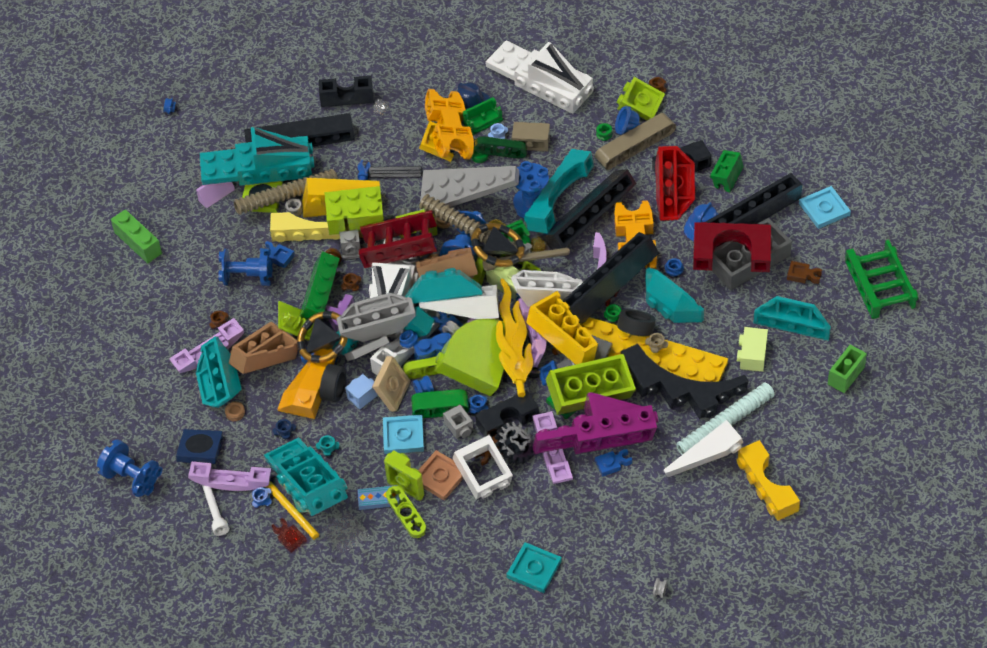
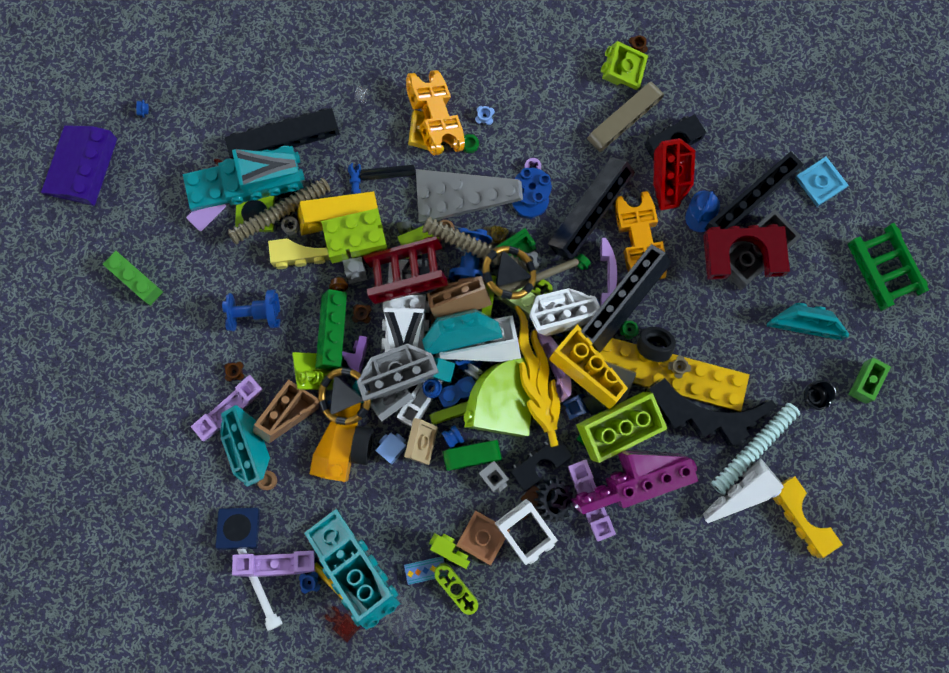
camera: 10 degrees left, 25 degrees up
blue piece [97,439,163,497] -> none
blue plate [260,241,295,268] -> none
dark blue plate [272,419,296,440] -> none
teal plate [316,435,340,456] -> none
black arch [319,75,374,107] -> none
medium azure tile [383,415,424,454] -> none
dark blue piece [457,82,491,110] -> none
green hinge [462,97,503,135] -> none
blue plate [468,395,488,414] -> none
dark green beam [475,136,527,158] -> none
white wedge [486,40,594,114] -> none
teal tile [506,542,562,593] -> none
dark tan brick [512,122,550,151] -> none
teal arch [524,149,594,234] -> none
clear yellow plate [531,237,545,253] -> none
blue plate [595,449,632,477] -> none
green bush [596,123,612,141] -> none
blue piece [615,106,640,135] -> none
teal wedge [645,267,704,323] -> none
light grey bush [653,578,667,599] -> none
blue plate [665,258,684,276] -> none
green hinge [710,150,744,193] -> none
yellowish green brick [737,327,768,372] -> none
reddish brown plate [787,261,822,284] -> none
none -> dark purple slope [41,126,117,206]
none -> green plate [574,253,591,270]
none -> black hair [803,380,837,410]

